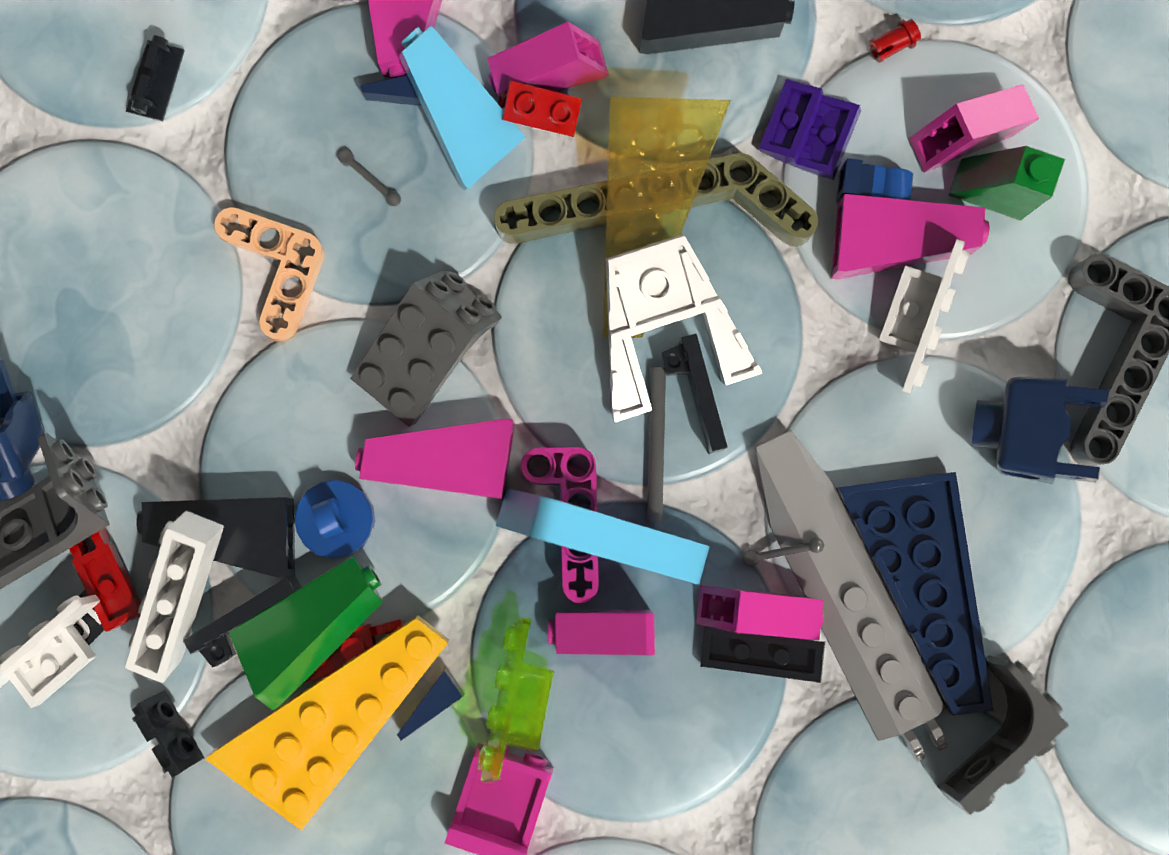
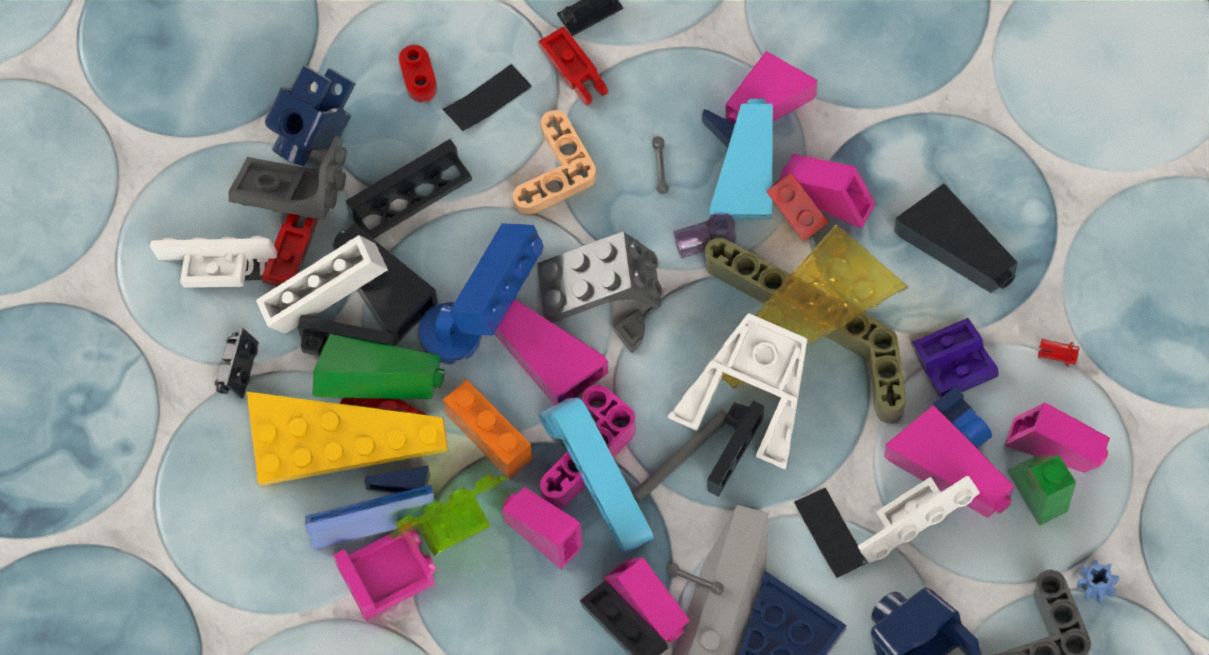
camera: 45 degrees right, 20 degrees down
none -> fence [305,485,439,549]
none -> black fence [345,139,472,239]
none -> red plate [399,45,437,102]
none -> black sticker [443,64,532,131]
none -> orange brick [443,380,533,479]
none -> blue brick [450,223,544,336]
none -> red hinge [538,26,609,106]
none -> dark grey tile [613,309,645,353]
none -> clear purple piece [673,212,736,258]
none -> black sticker [794,488,868,578]
none -> medium blue gear [1076,560,1119,604]

